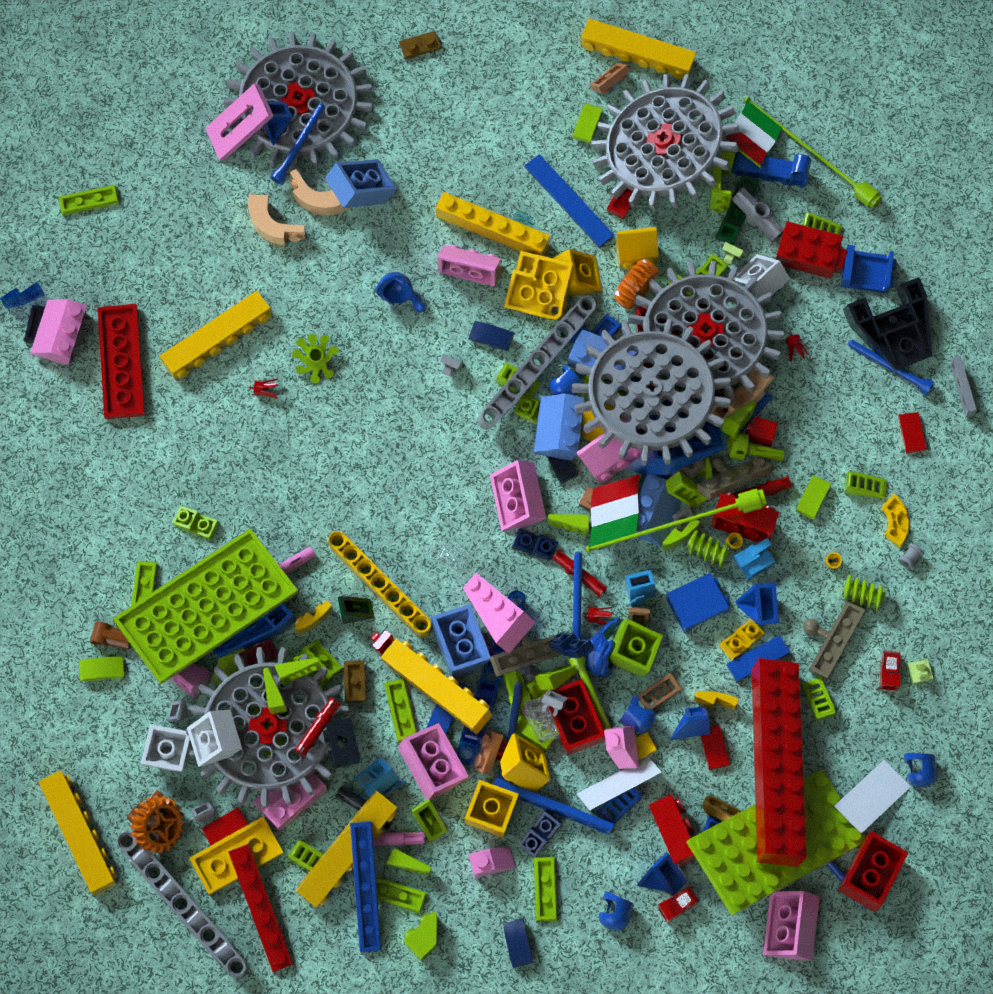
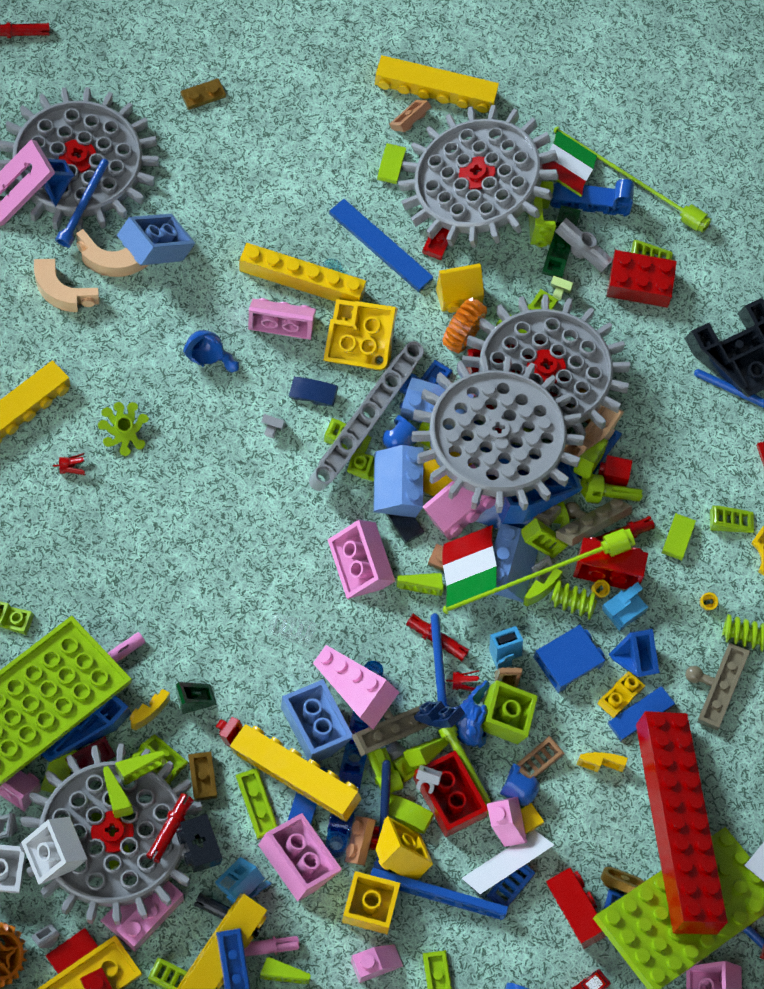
camera: 15 degrees left, 5 degrees down
yellow beam [328,531,431,638] -> none
lime slope [411,799,447,843] -> none
dark blue slope [511,528,558,561] -> none
dark blue slope [518,810,563,858] -> none
clear slope [522,697,560,743] -> none
yellow slope [553,249,602,296] -> none
blue slope [636,852,688,895] -> none
blue slope [669,706,710,740] -> none
red tile [700,725,730,770] -> none
white slope [735,254,790,299] -> none
red piece [785,333,809,362] -> none
lime slope [801,677,836,722] -> none
red tile [834,248,847,273] -> none
blue panel [841,244,897,294] -> none

